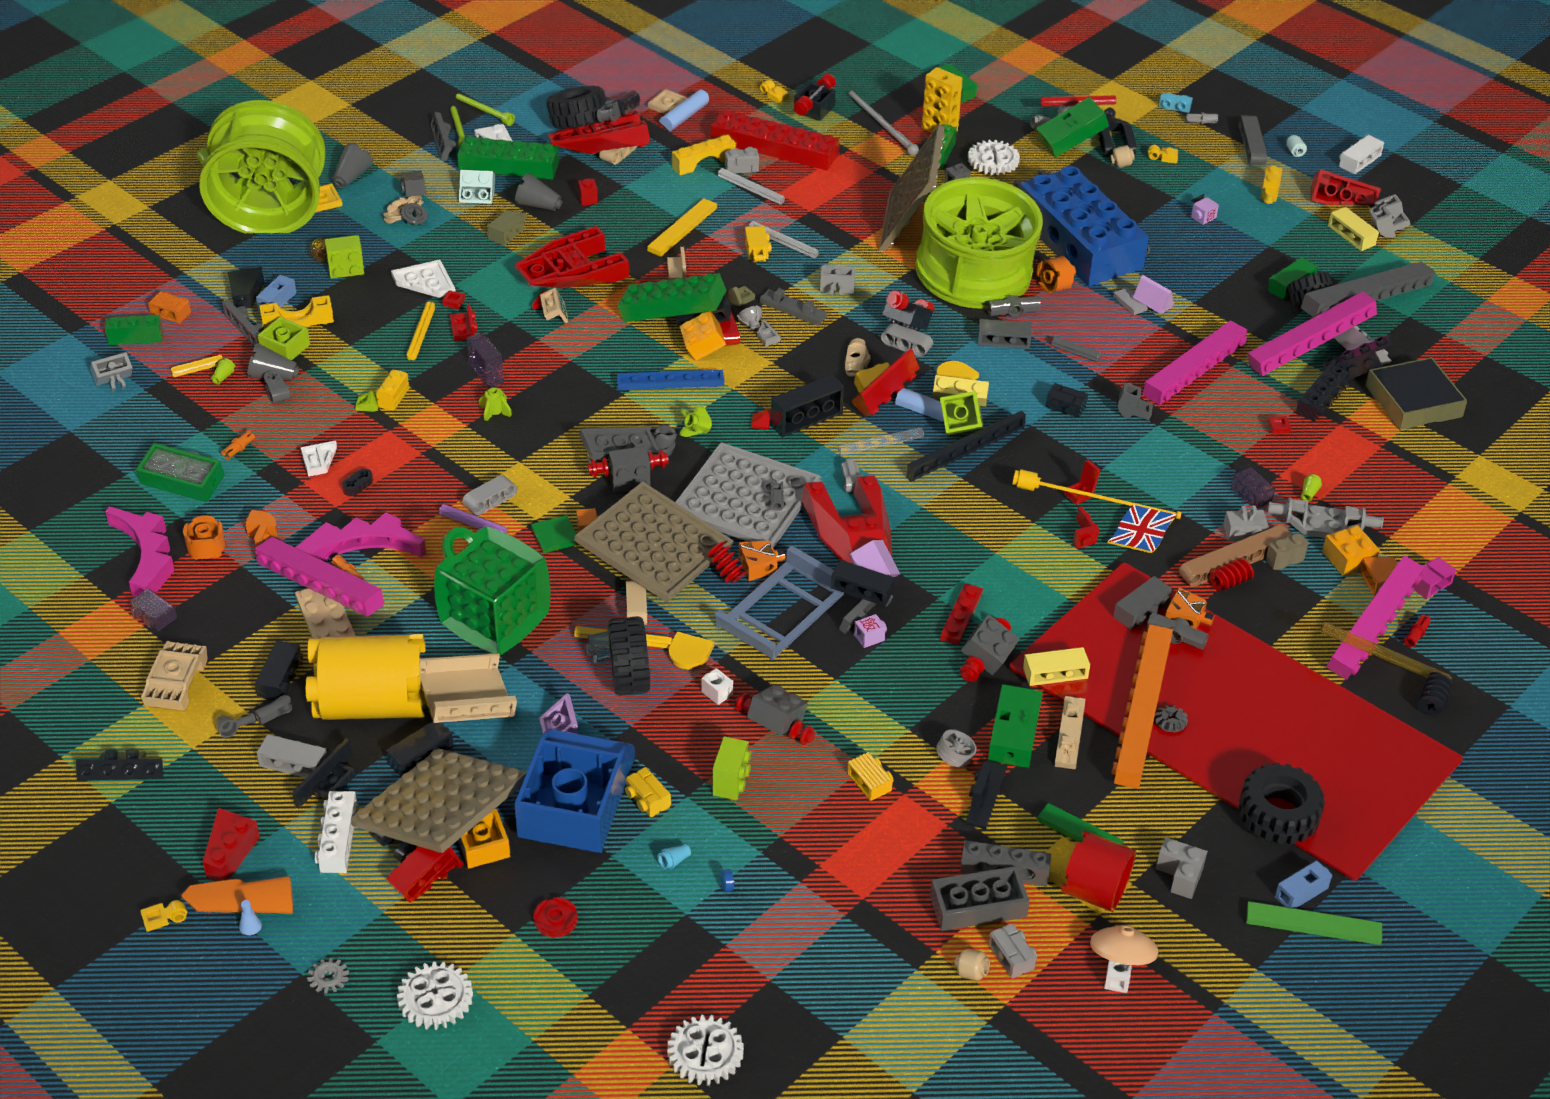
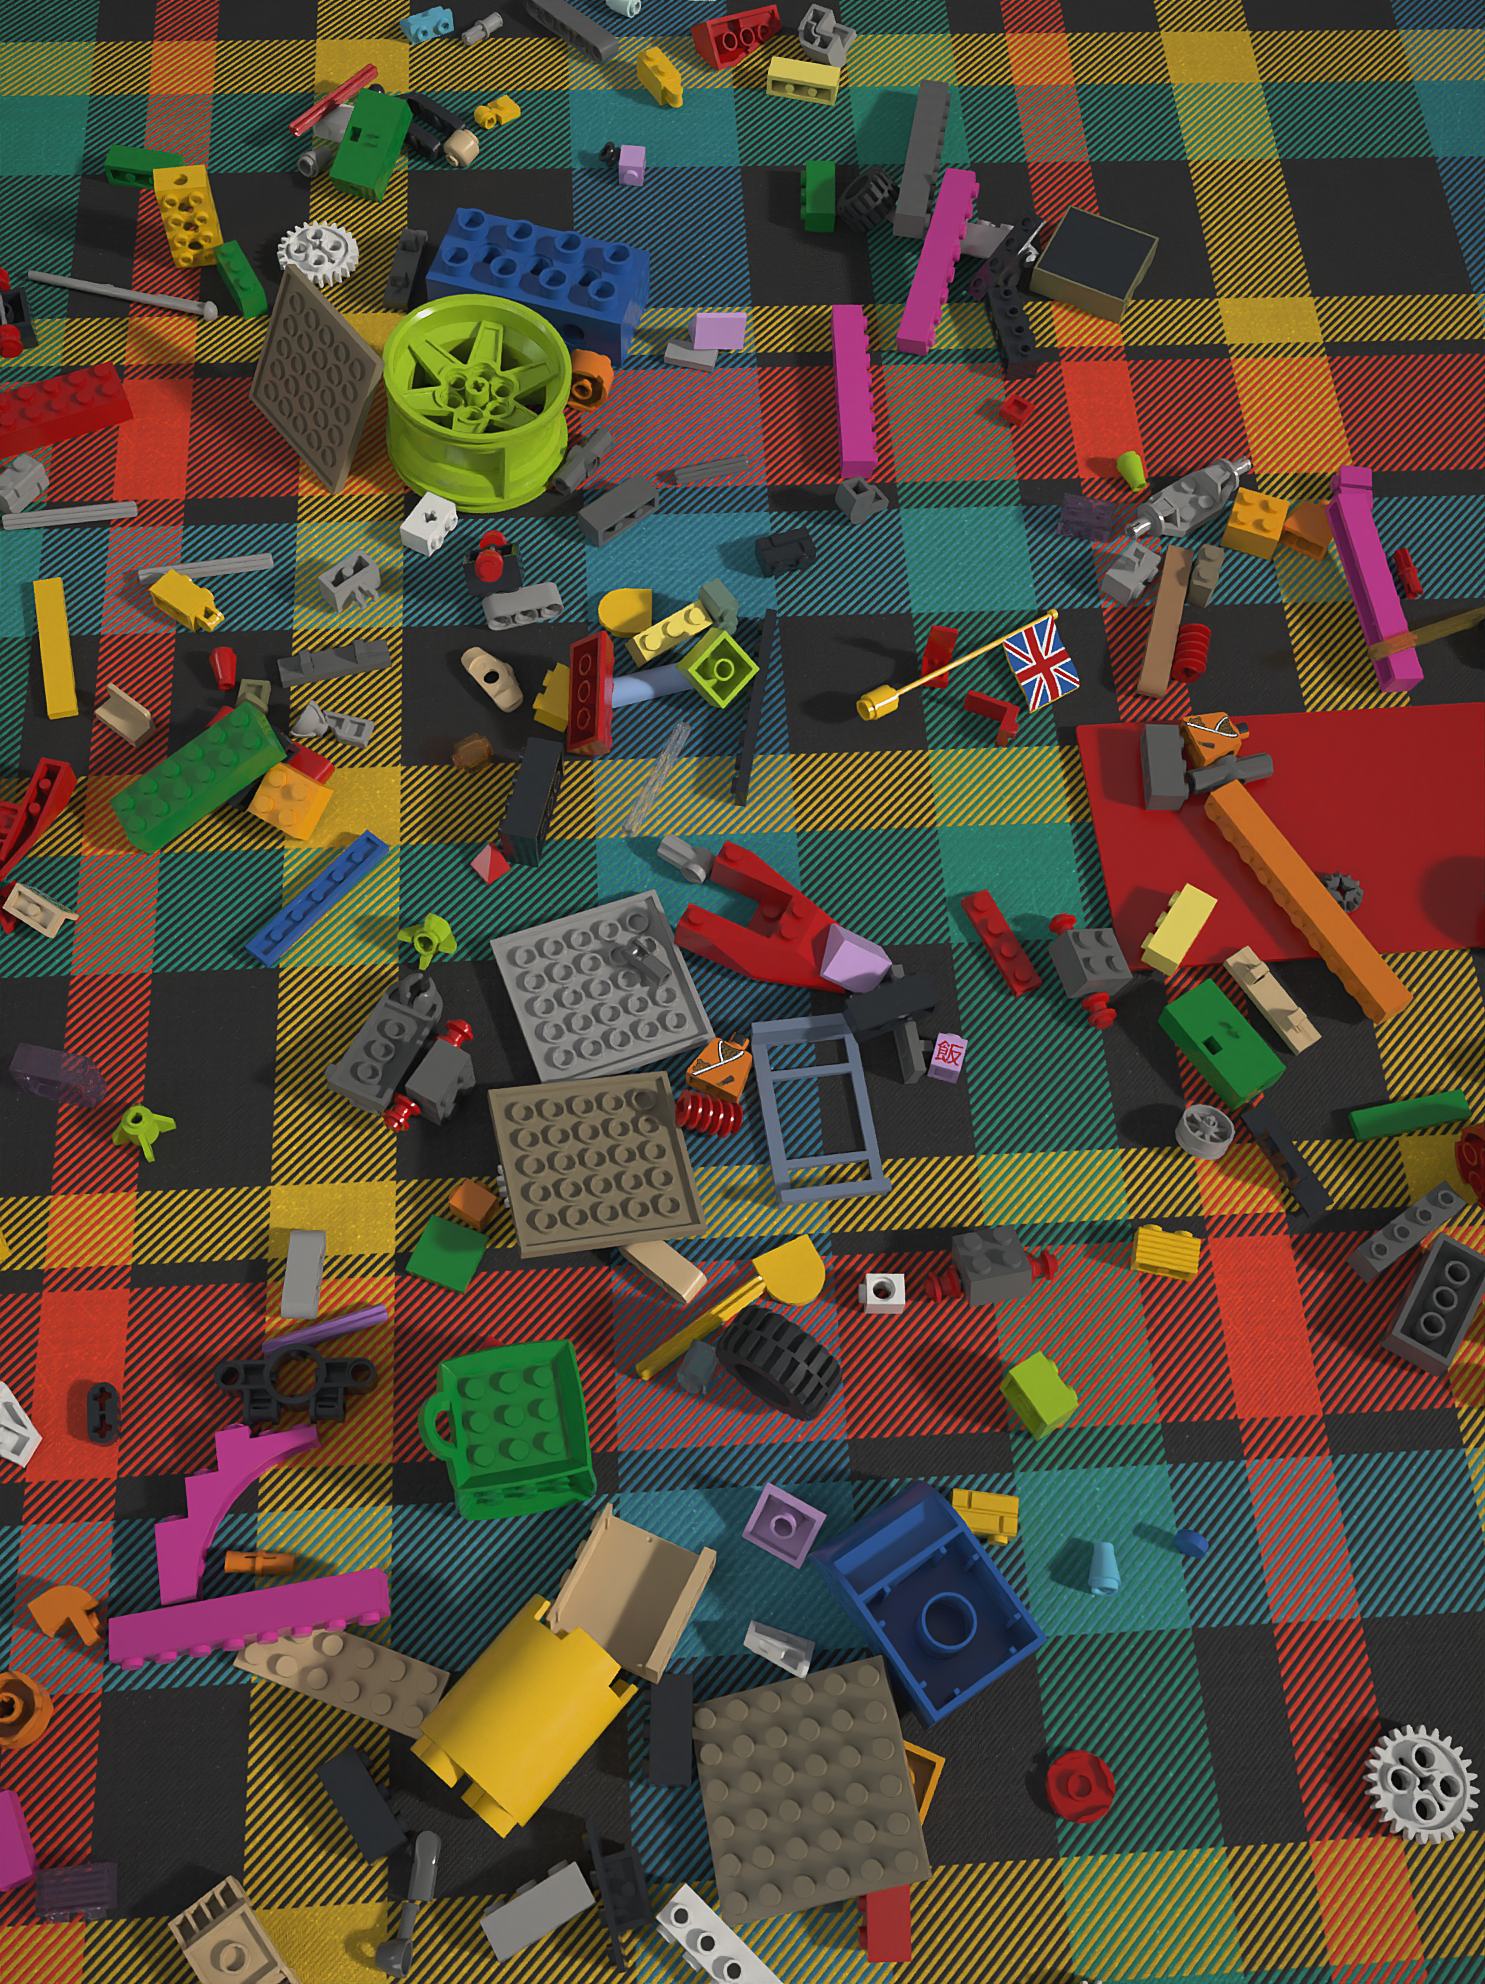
camera: 50 degrees left, 20 degrees up
none -> red cone [209,647,237,690]
none -> black piece [214,1343,379,1426]
none -> white brick [400,491,458,557]
none -> clear orange head [451,733,495,774]
none -> sand green brick [698,577,739,636]
none -> white wing [743,1620,815,1680]

